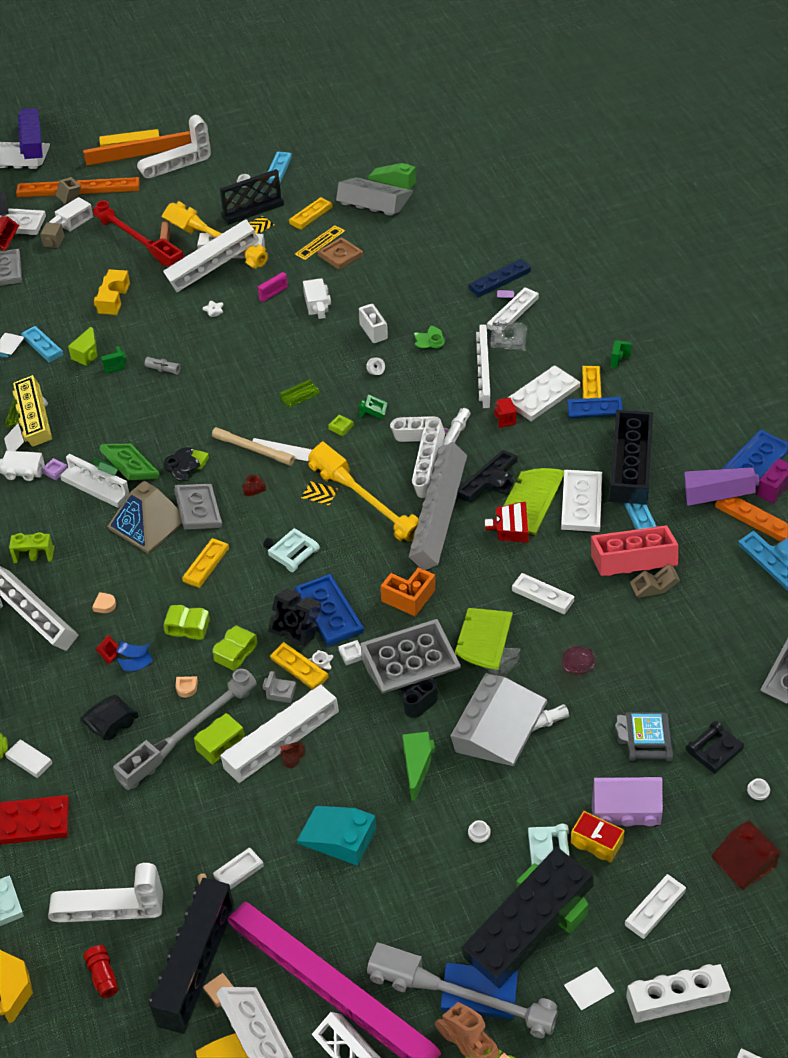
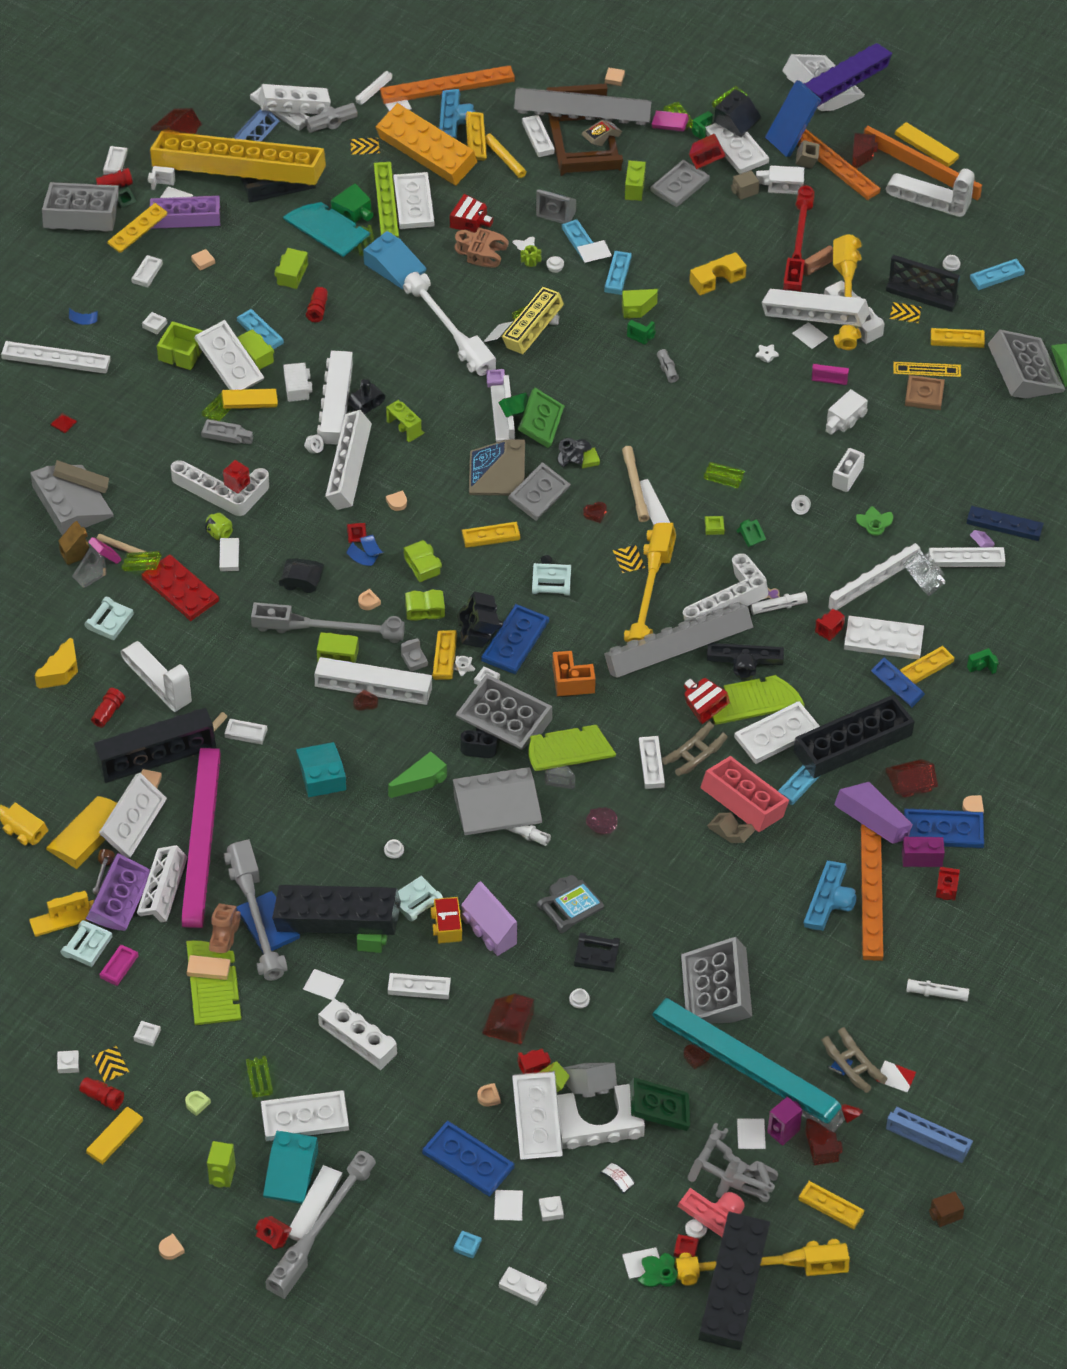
camera: 50 degrees right, 5 degrees up
none -> dark tan piece [661,721,728,776]
none -> blue tile [765,80,821,157]
none -> white sticker [792,322,828,349]
none -> clear red slope [852,133,878,169]
none -> clear red slope [885,759,938,797]
none -> light nougat tile [962,795,984,813]

